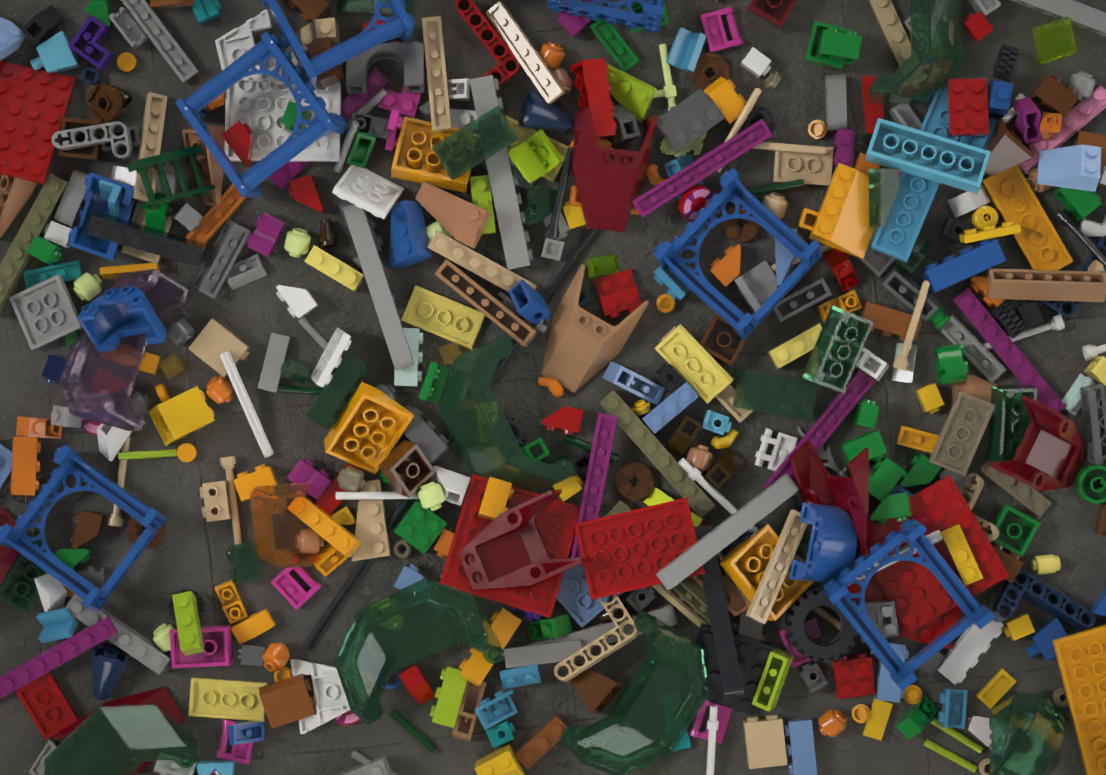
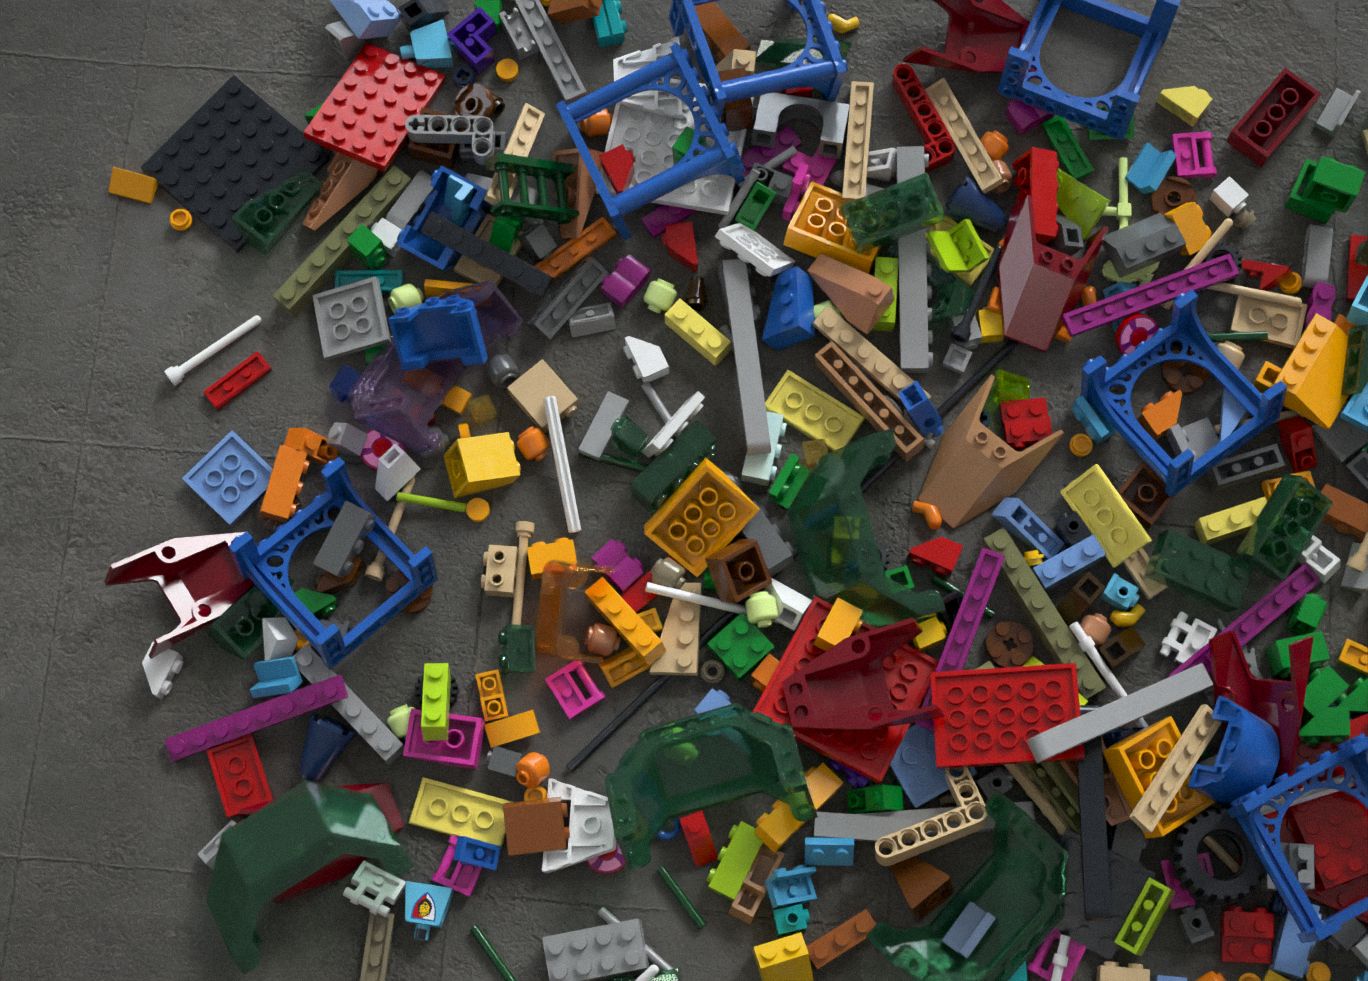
camera: 15 degrees right, 15 degrees down
none -> dark grey brick [313,501,376,579]
none -> sand blue panel [942,902,996,959]
none -> red slope [1241,259,1292,291]

